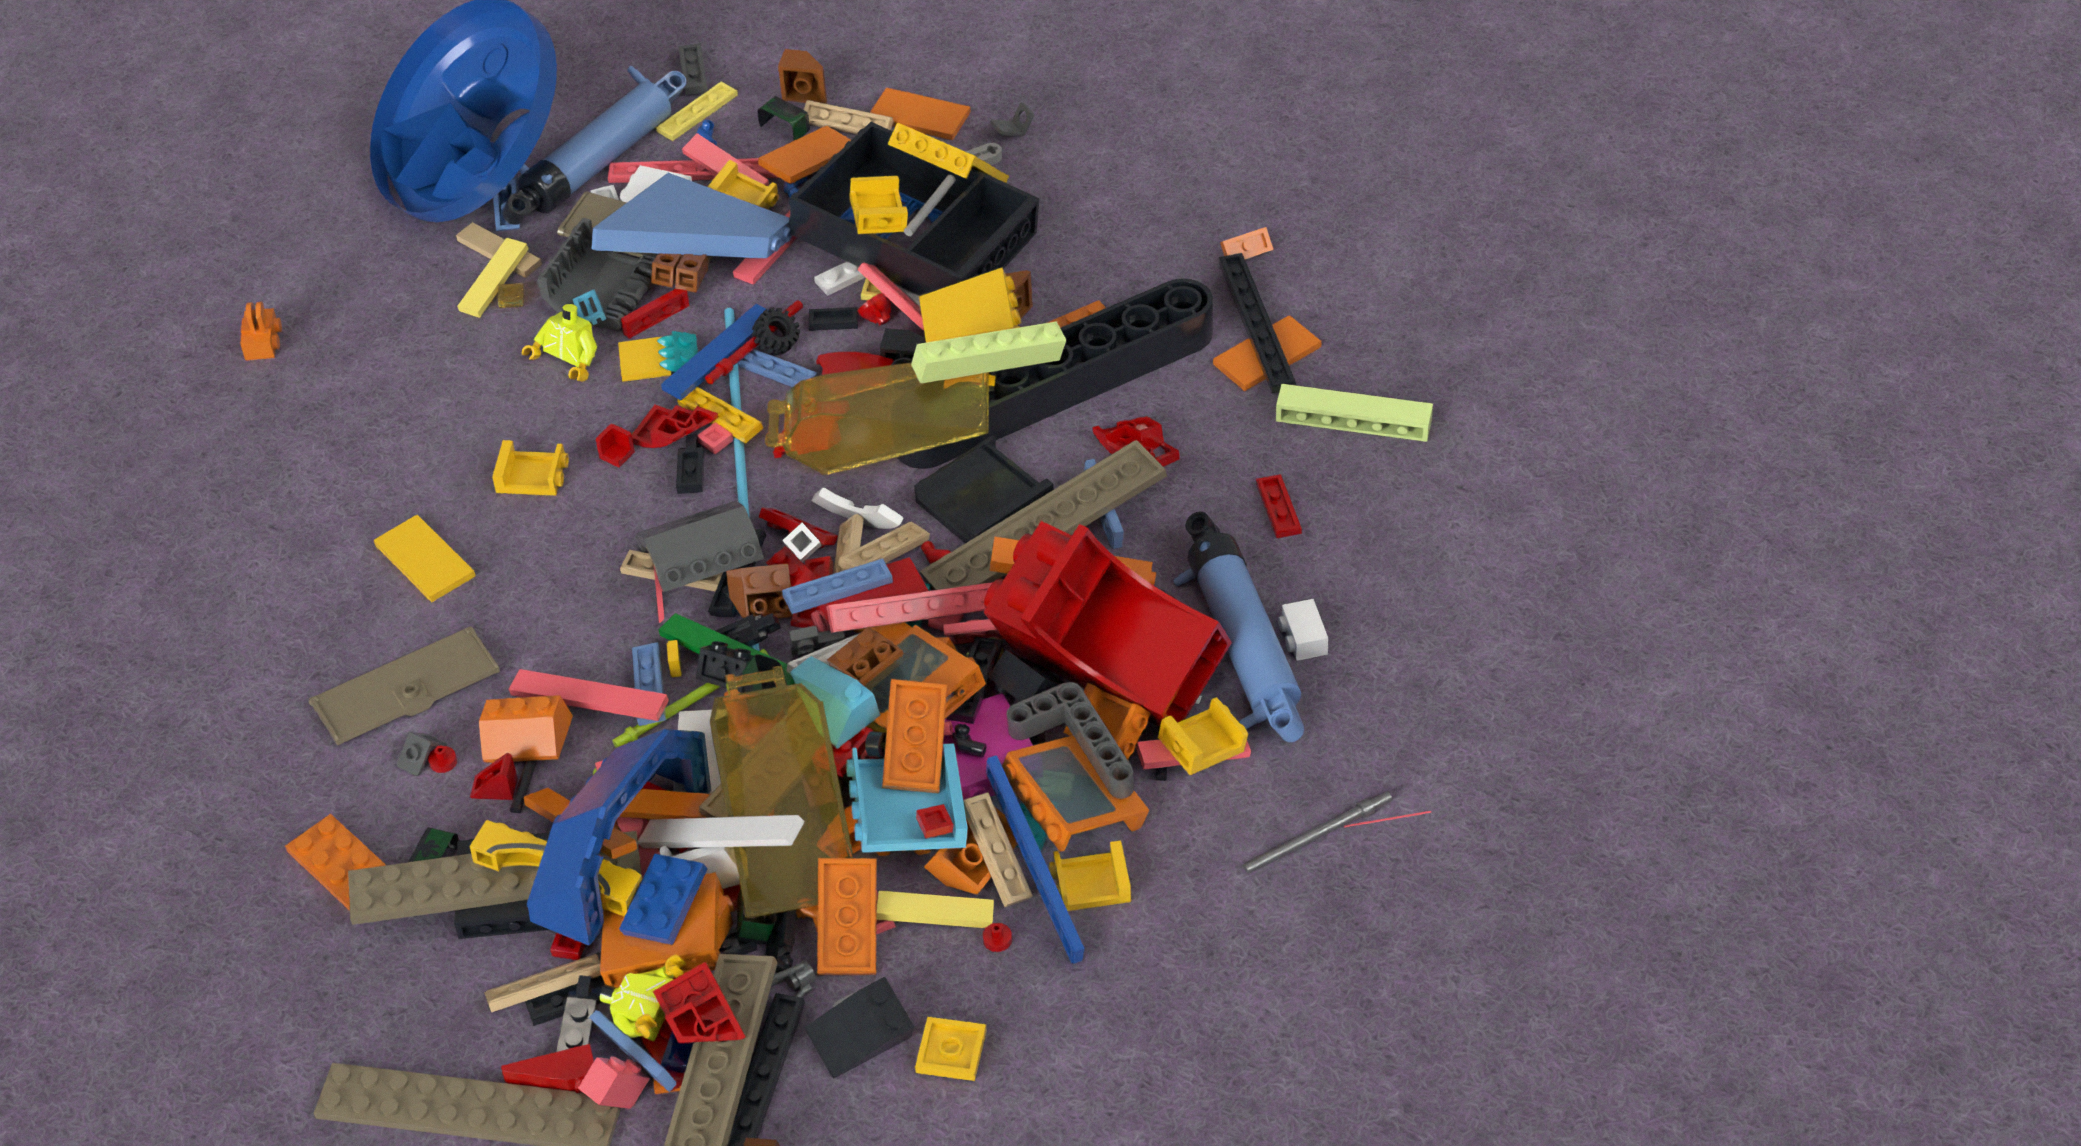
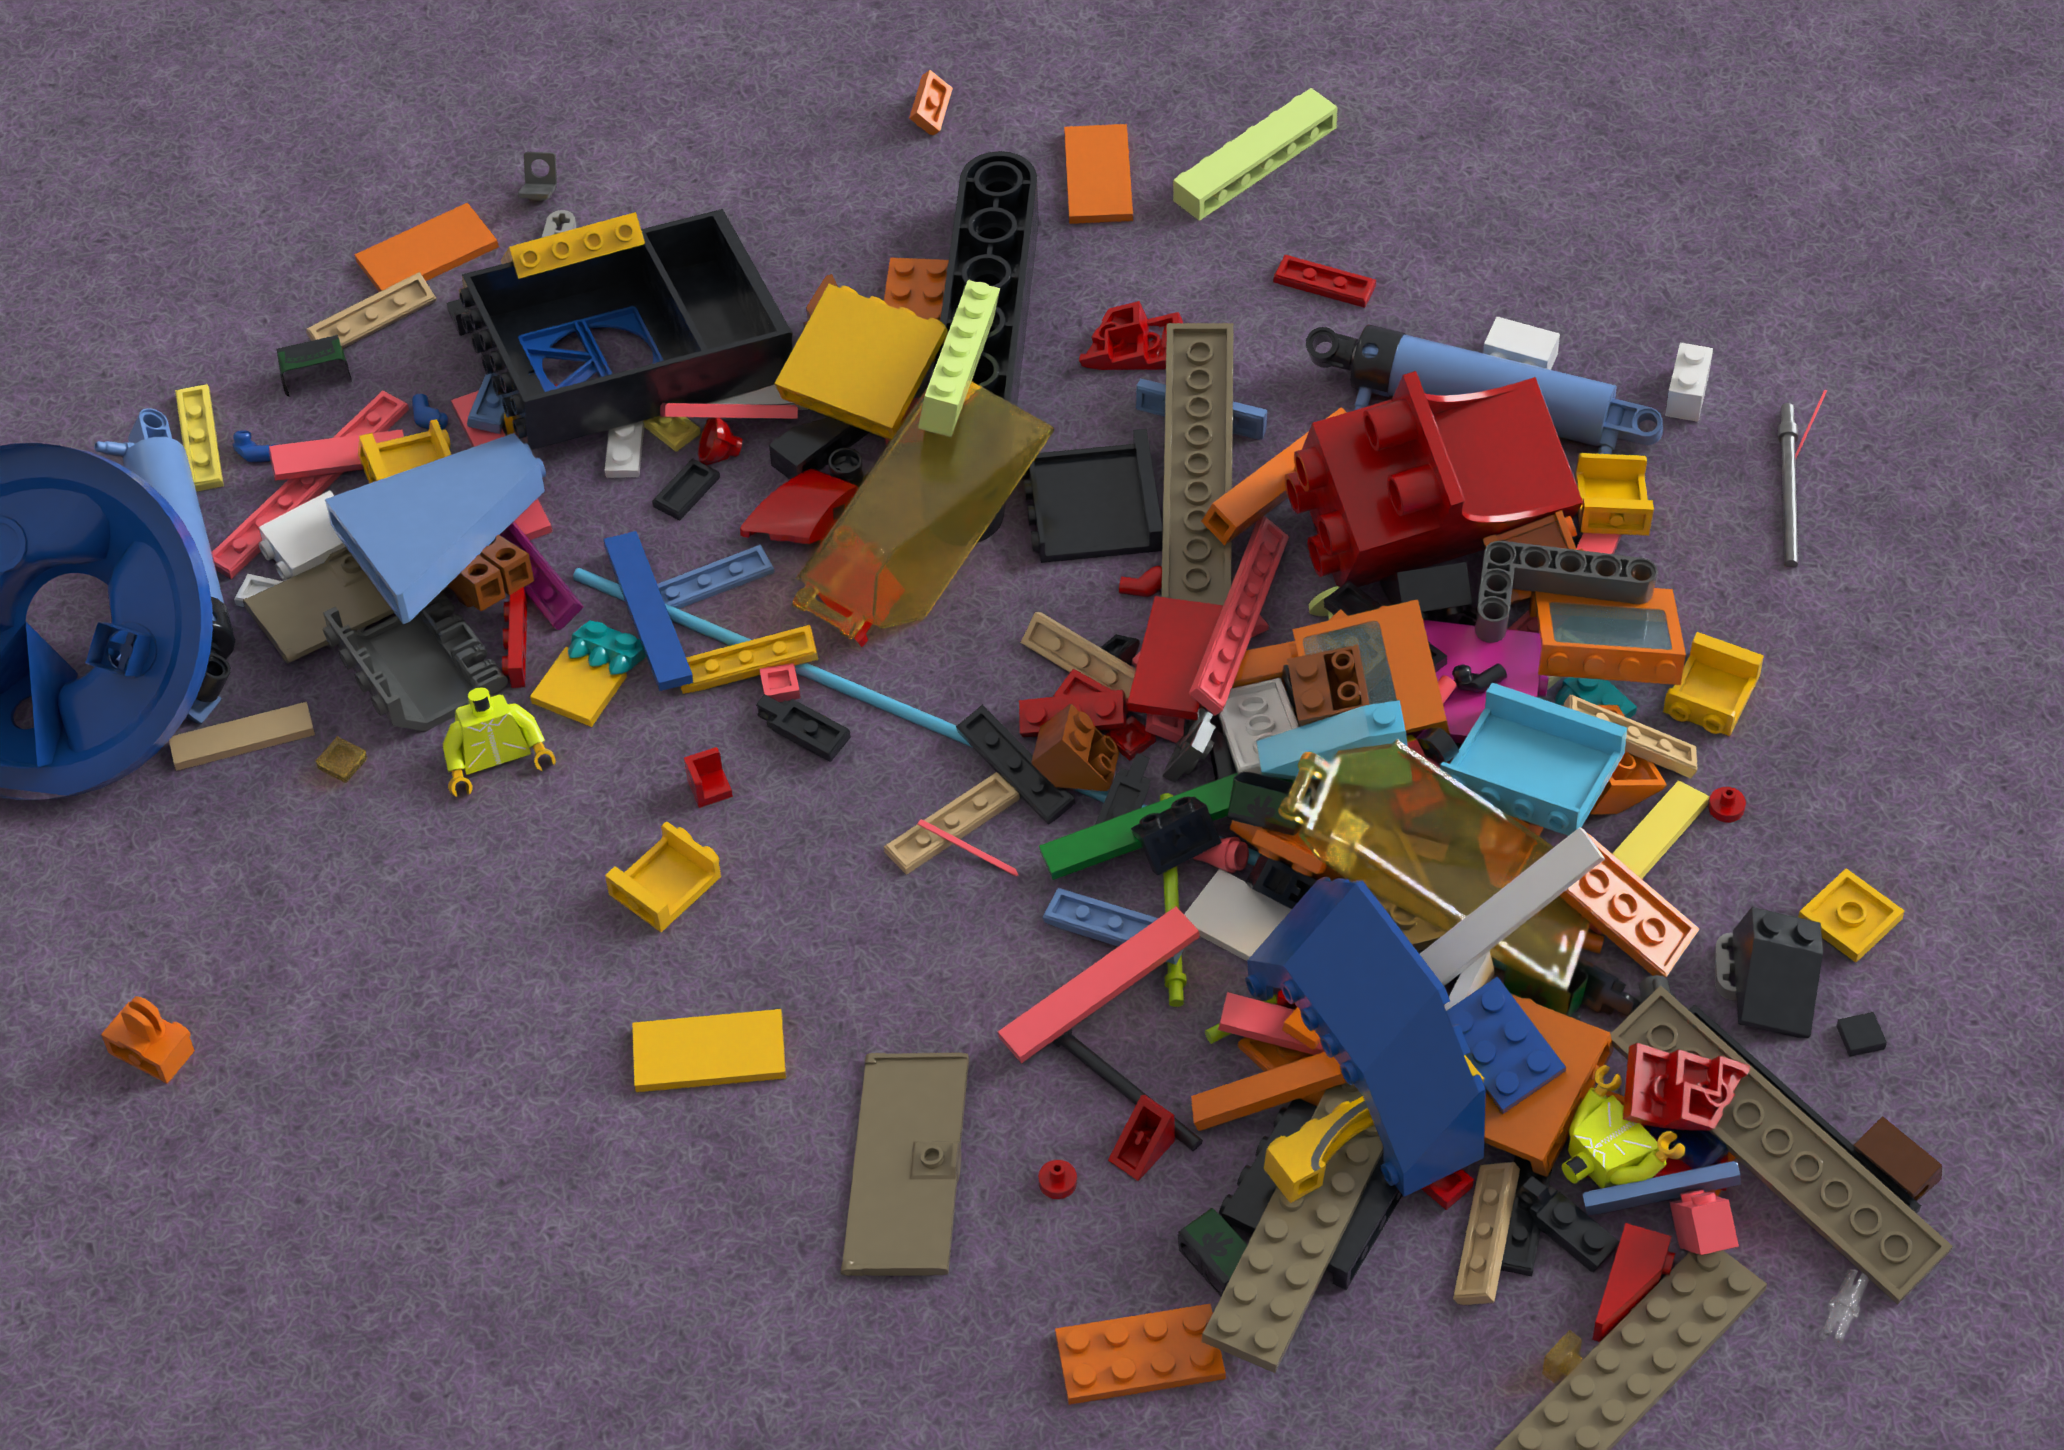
camera: 55 degrees left, 5 degrees up
dark grey bracket [397,732,447,776] -> none
light yellow tile [457,238,529,318] -> none
orange slope [479,695,573,763] -> none
medium azure tile [573,289,606,325] -> none
red slope [632,404,718,448] -> none
dark grey hinge [635,500,764,592] -> none
yellow tile [667,640,682,678] -> none
dark grey plate [678,43,708,95] -> none
red bar [705,300,803,384] -> none
black tyre [752,307,800,355] -> none
orange tile [758,125,851,184] -> none
red plate [759,508,838,548] -> none
dark orange slope [778,49,827,104] -> none
medium blue tile [782,558,893,614] -> none
white brick [783,523,821,563] -> none
white tile [811,488,903,529] -> none
tan tile [838,521,930,570] -> none
yellow panel [850,176,908,234] -> none
orange tile [882,679,947,794] -> none
light grey bar [904,175,956,236] -> none
red plate [916,804,954,839] -> none
coral plate [943,619,1004,645] -> none
blue tile [986,755,1084,964] -> none
black tile [1219,253,1296,394] -> none
none -> magenta tile [500,521,584,630]
none -> clear yellow plate [1542,1330,1582,1383]
none -> white brick [1665,343,1713,422]
none -> black tile [1836,1012,1887,1057]

